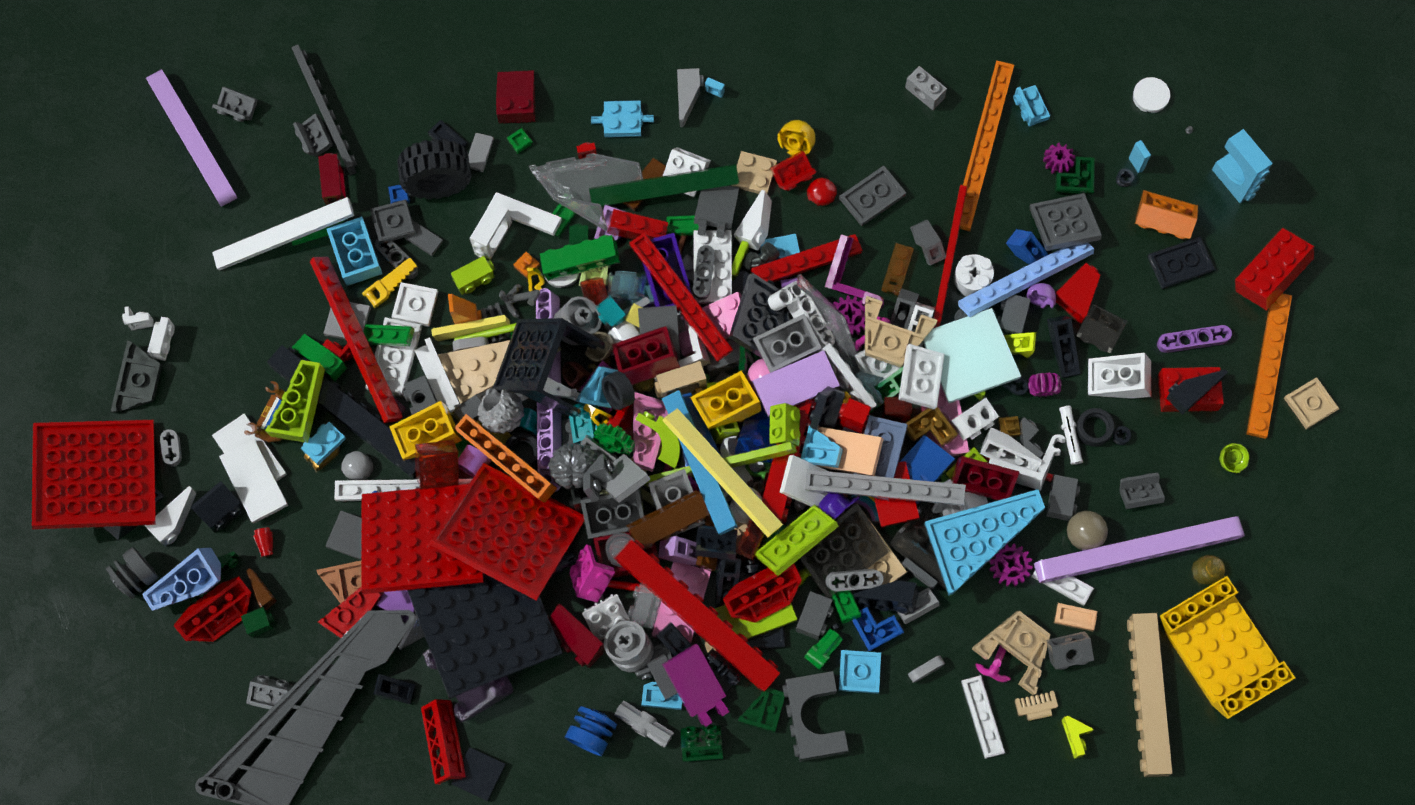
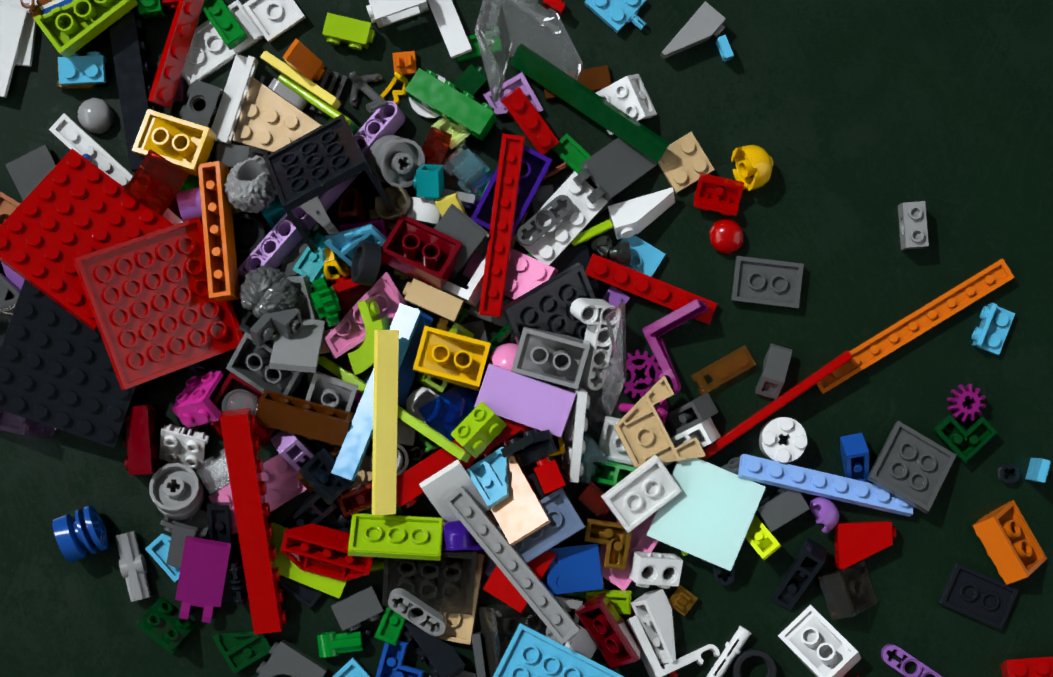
camera: 40 degrees right, 15 degrees up
dark grey slope [1019,418,1044,459] -> none
magenta gear [1028,372,1062,397] -> none

